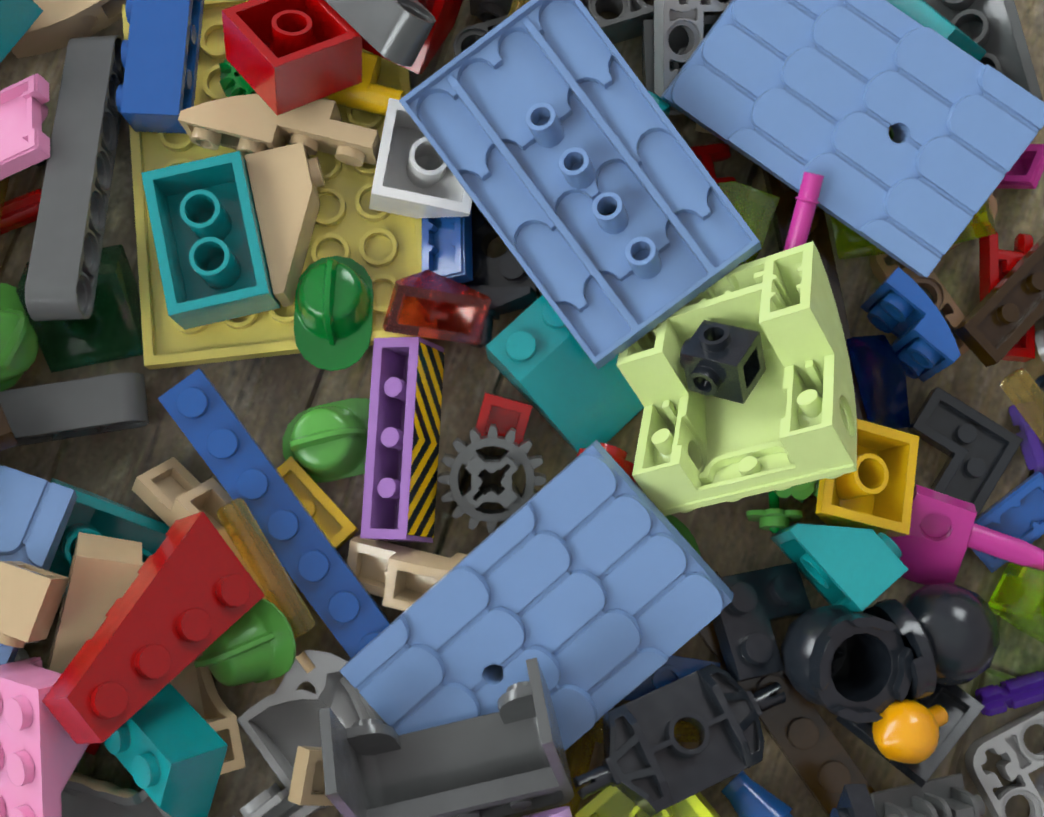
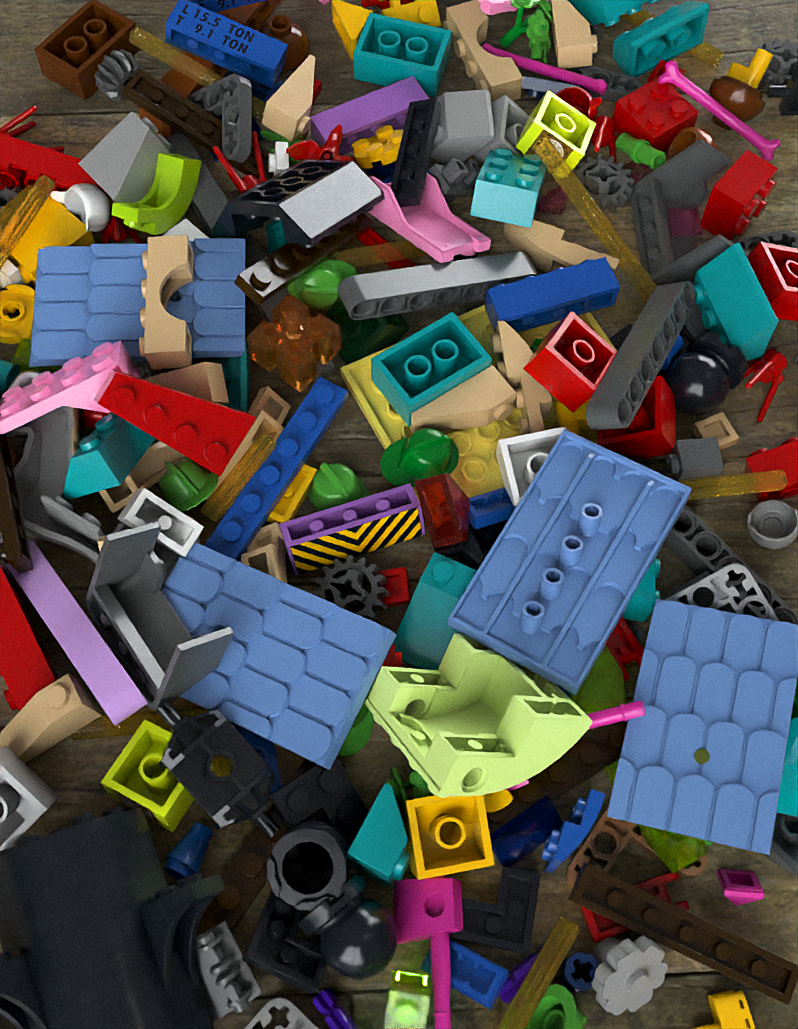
camera: 65 degrees right, 15 degrees down
black brick [680,320,766,404] -> none
light orange piece [872,699,948,764] -> none
none -> white slope [117,488,204,557]
none -> clear orange brick [247,293,341,392]

